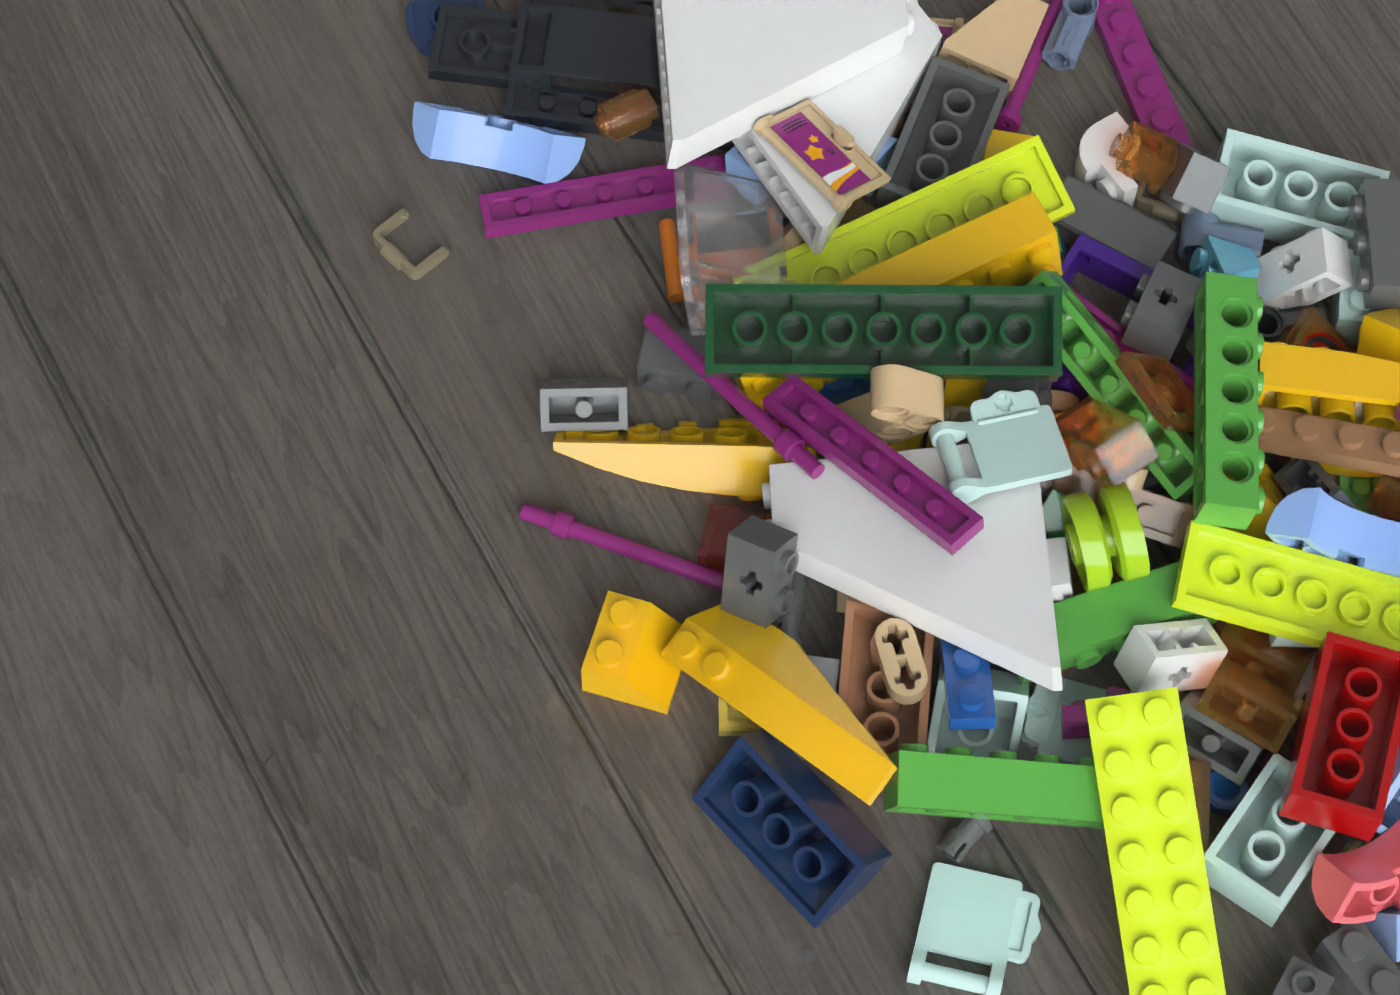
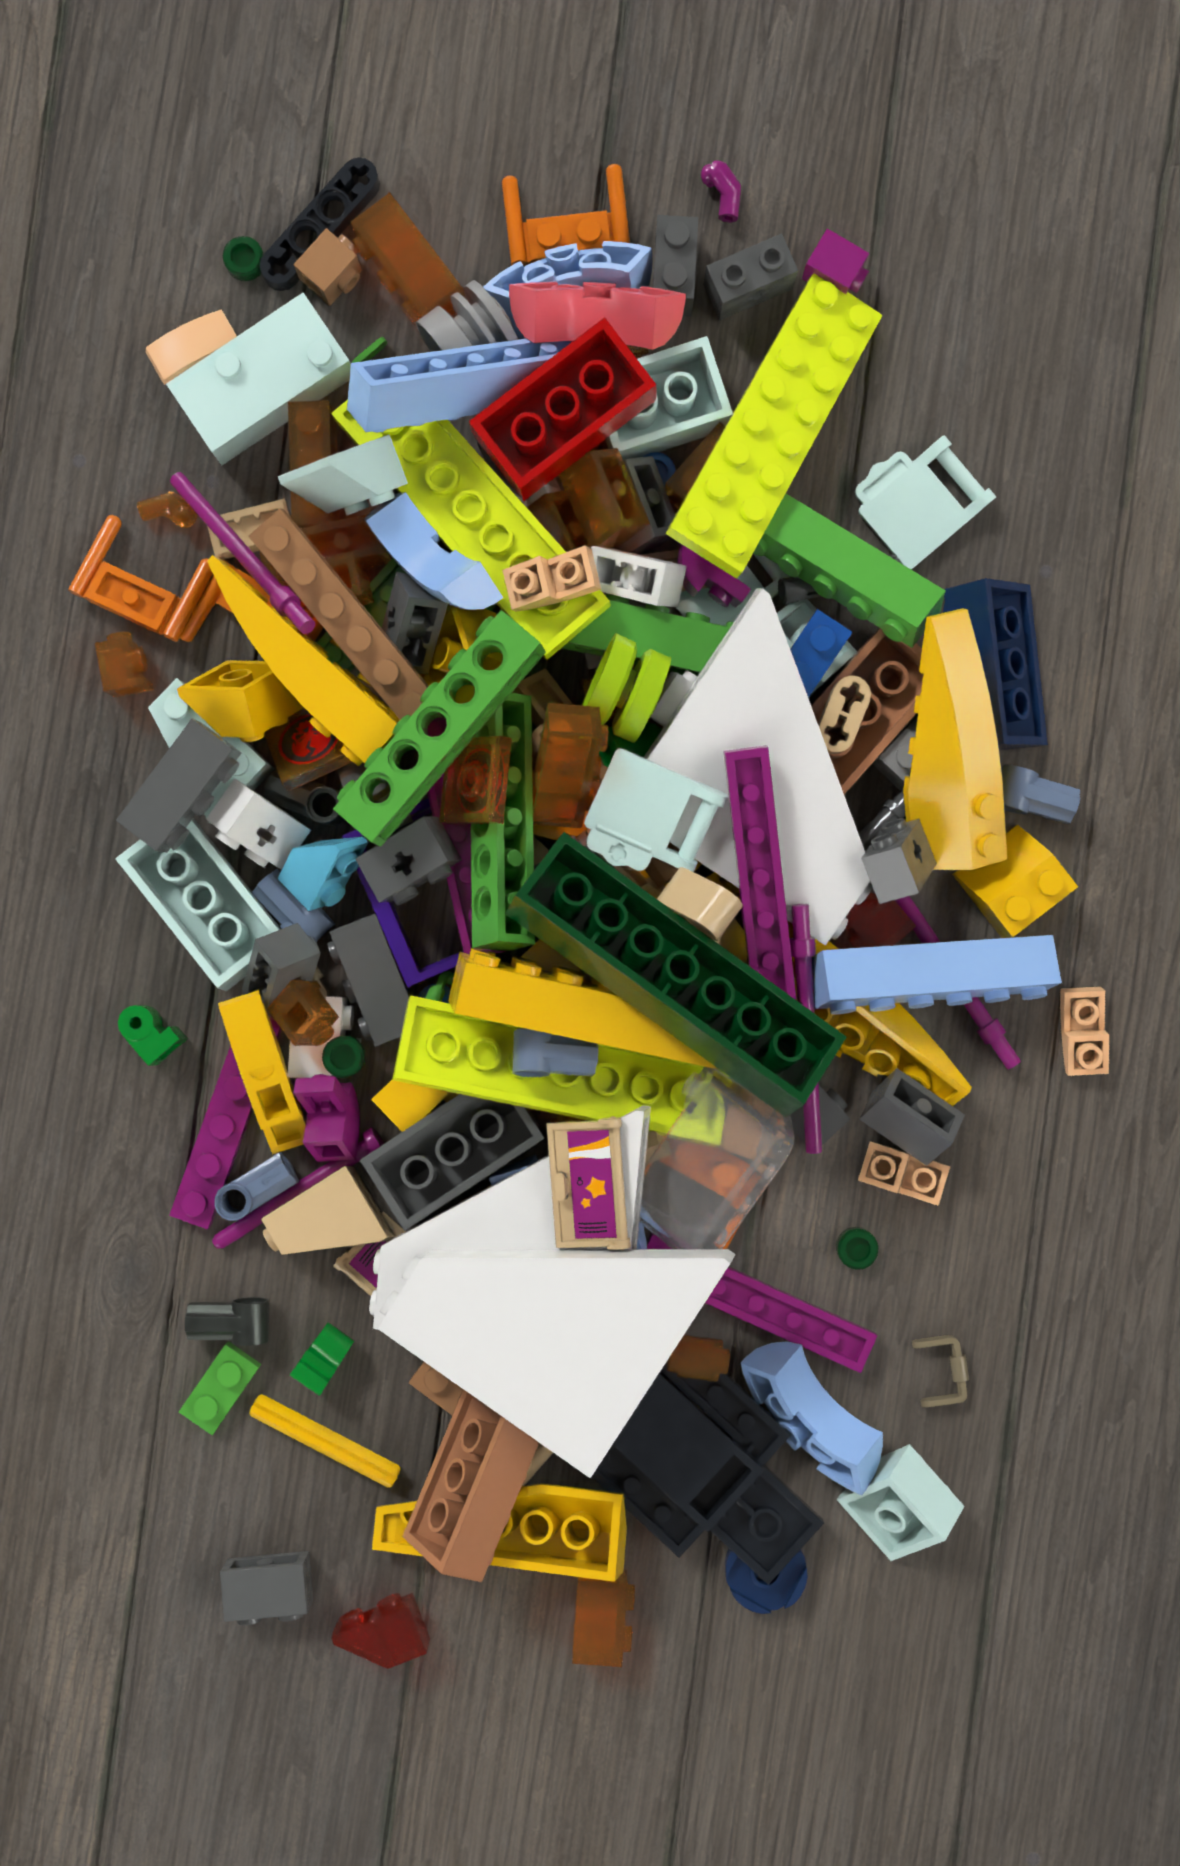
camera: 140 degrees left, 25 degrees up
none -> green leg [118,1005,189,1066]
none -> yellow slope [218,990,306,1155]
none -> magenta brick [293,1074,360,1162]
none -> dark green tile [322,1035,366,1078]
none -> light nougat slope [502,545,601,612]
none -> sand blue piece [512,1028,598,1077]
none -> light blue brick [812,935,1062,1015]
none -> dark green tile [836,1227,878,1270]
none -> light aqua slope [837,1444,964,1561]
none -> light nougat slope [858,1141,951,1206]
none -> sand blue piece [1001,765,1080,824]
none -> light nougat slope [1060,987,1109,1076]

